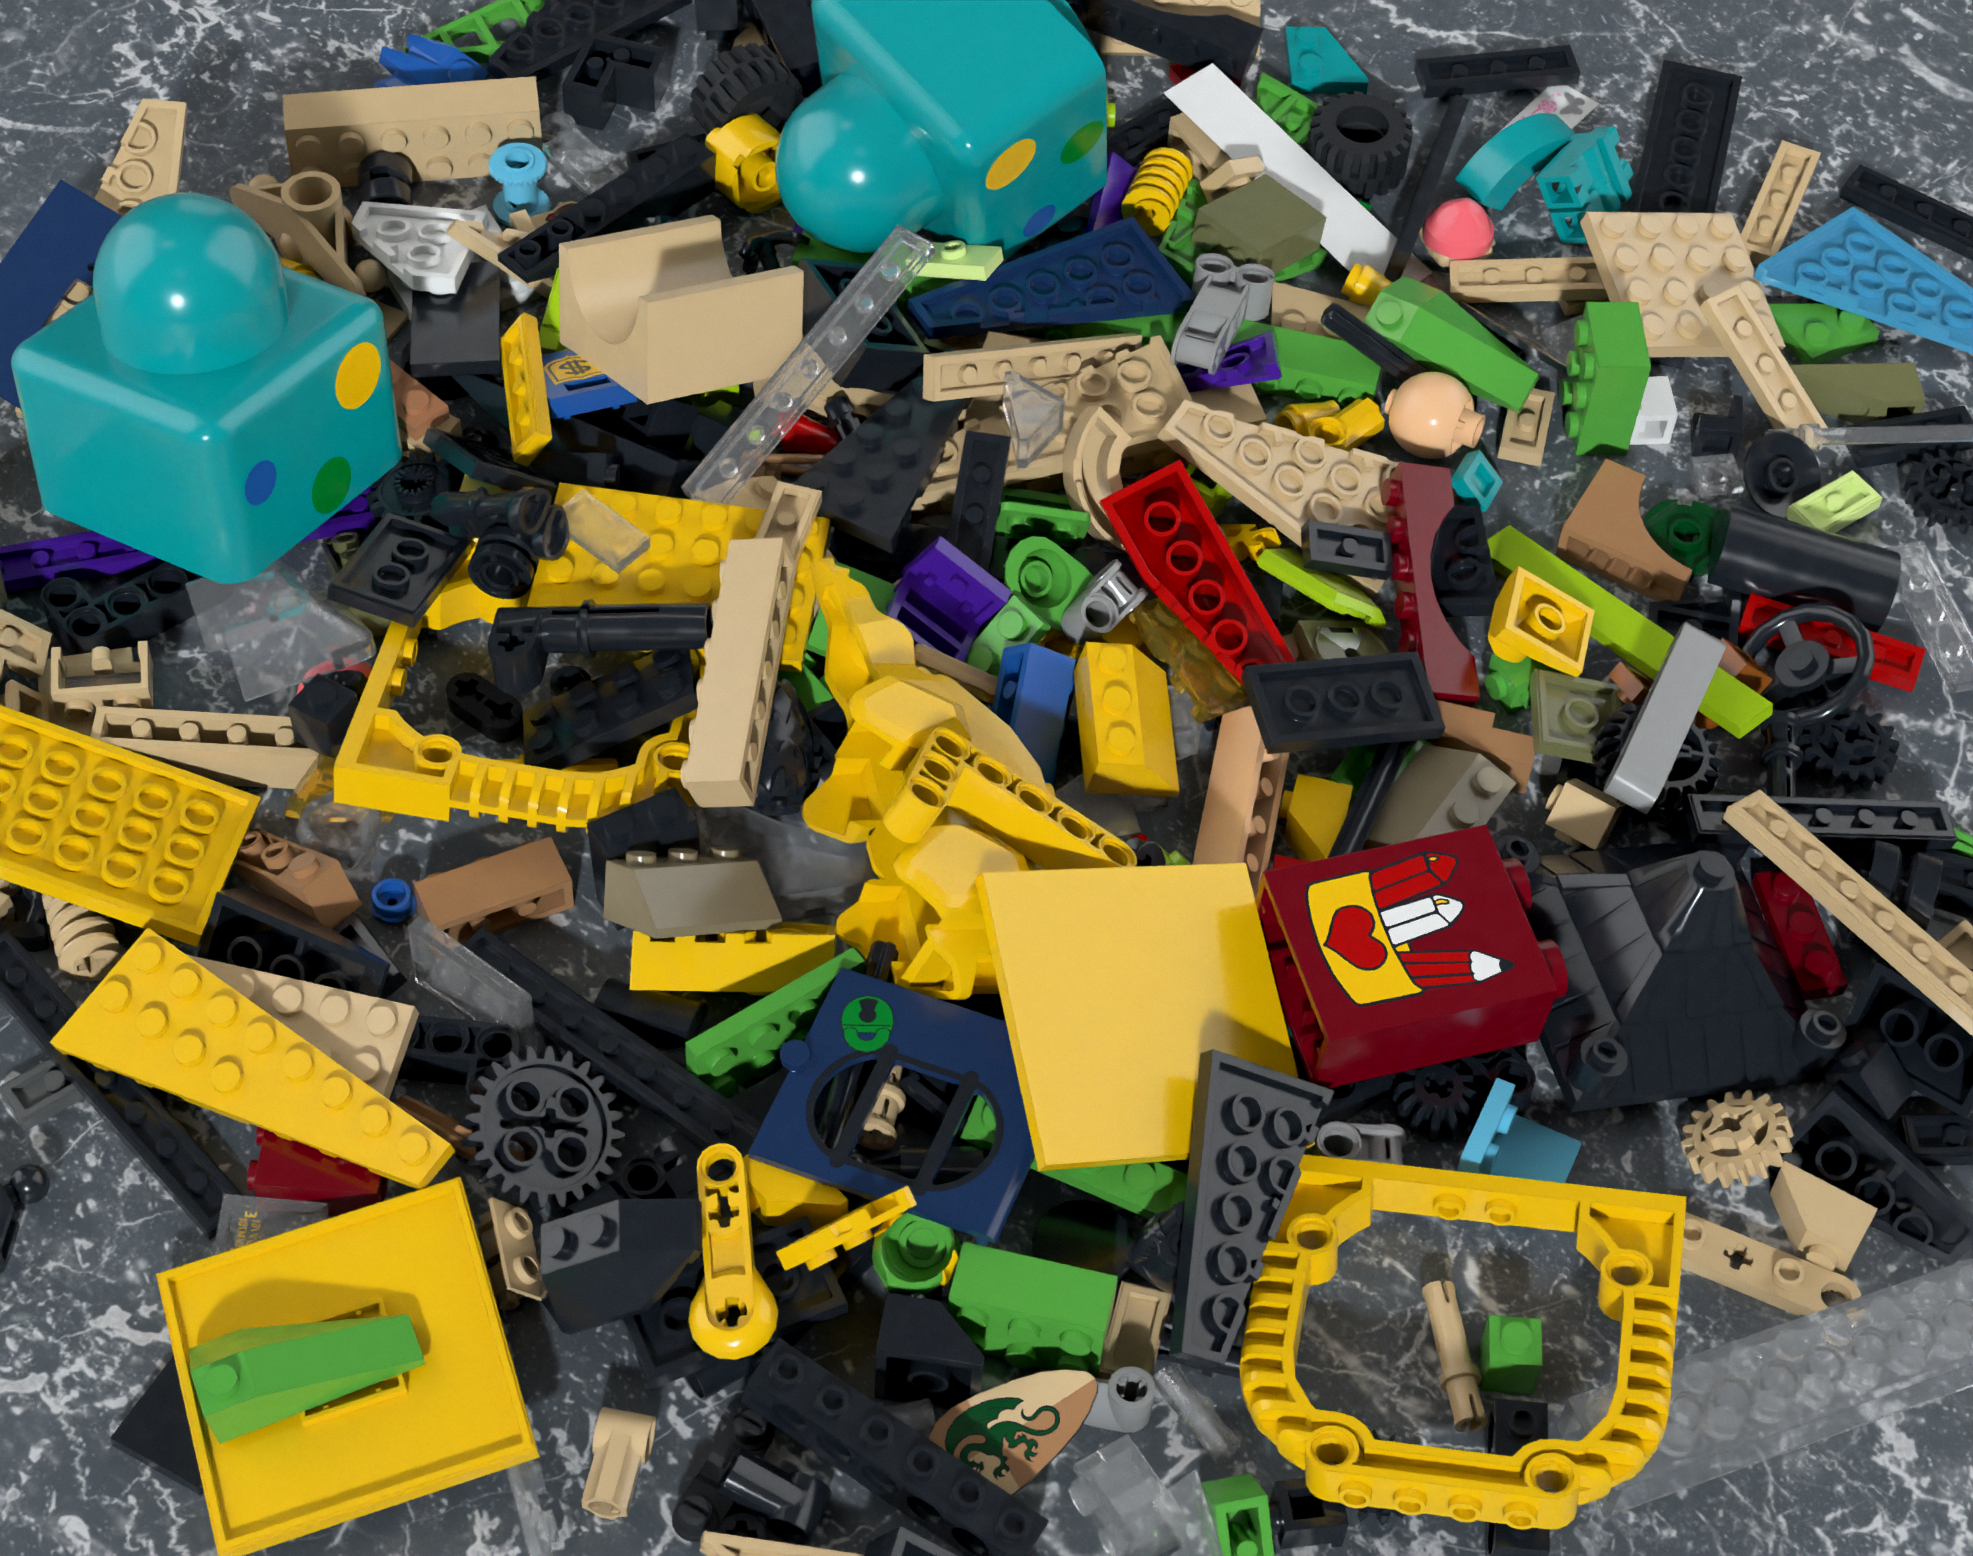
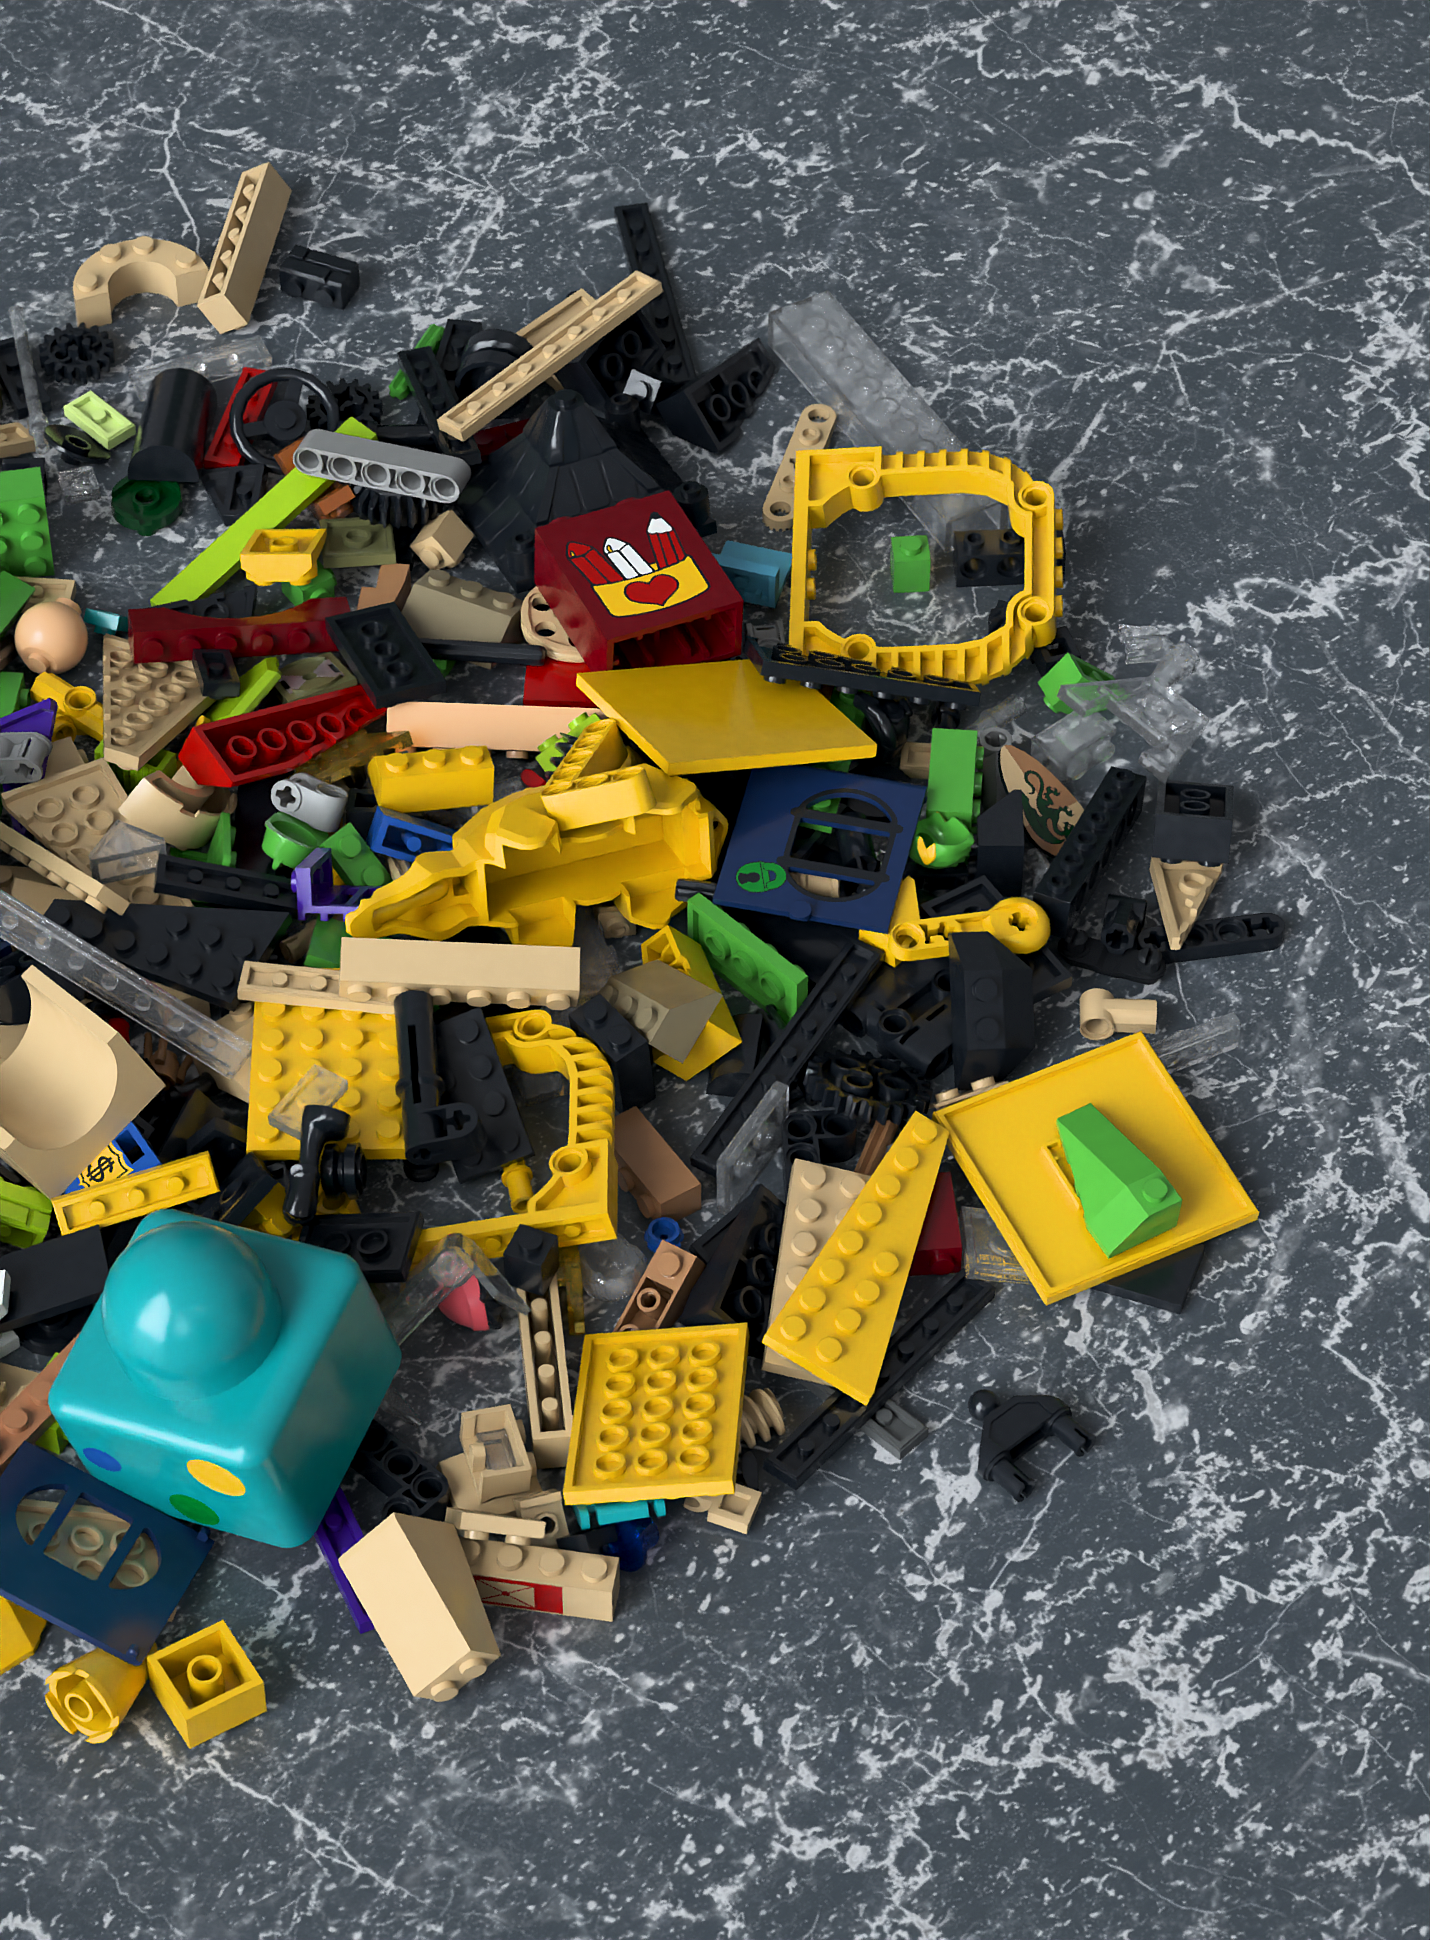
camera: 95 degrees left, 5 degrees down
black beam [446,672,523,743] -> none
yellow wing [776,1185,917,1271] -> none
yellow slope [1278,774,1353,861] -> none
tan pin [1422,1280,1488,1432] -> none
medium nougat arch [1555,458,1692,601] -> none
tan gear [1681,1090,1794,1188] -> none
tan slope [1770,1161,1878,1275] -> none

